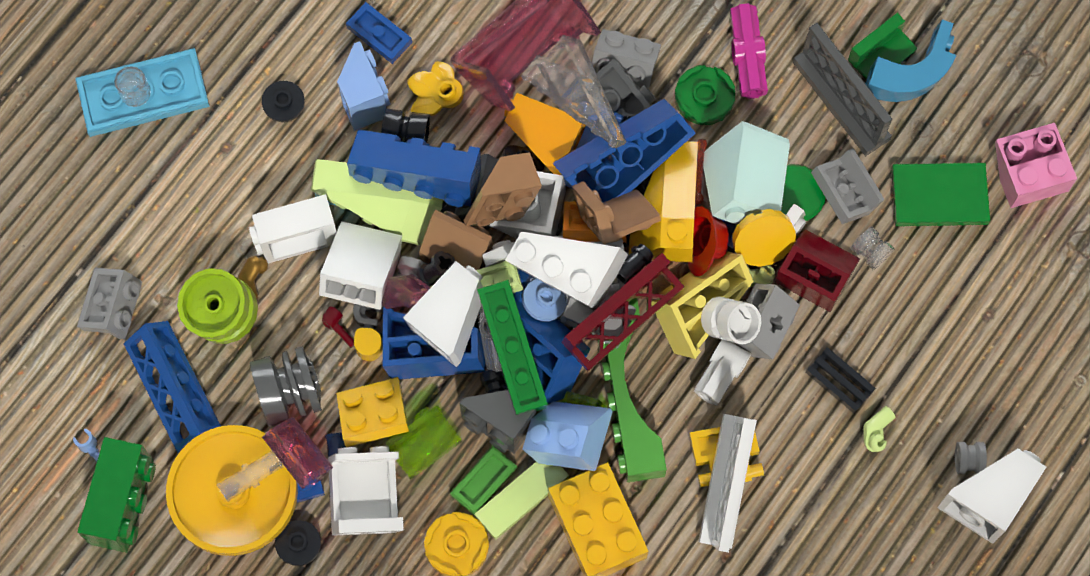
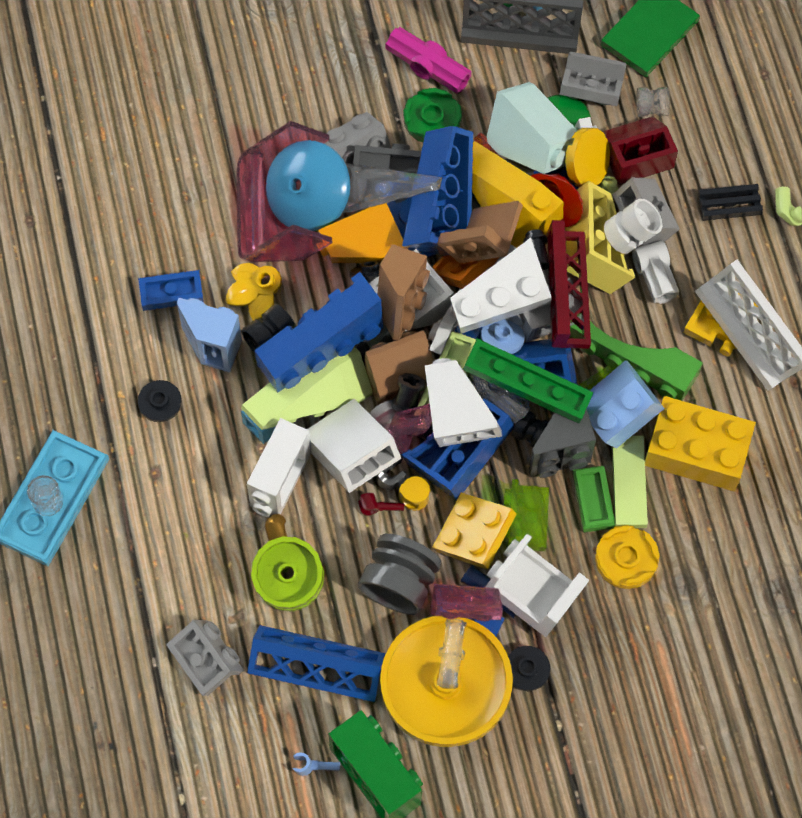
camera: 50 degrees left, 5 degrees down
none -> dark azure dish [266,140,350,232]

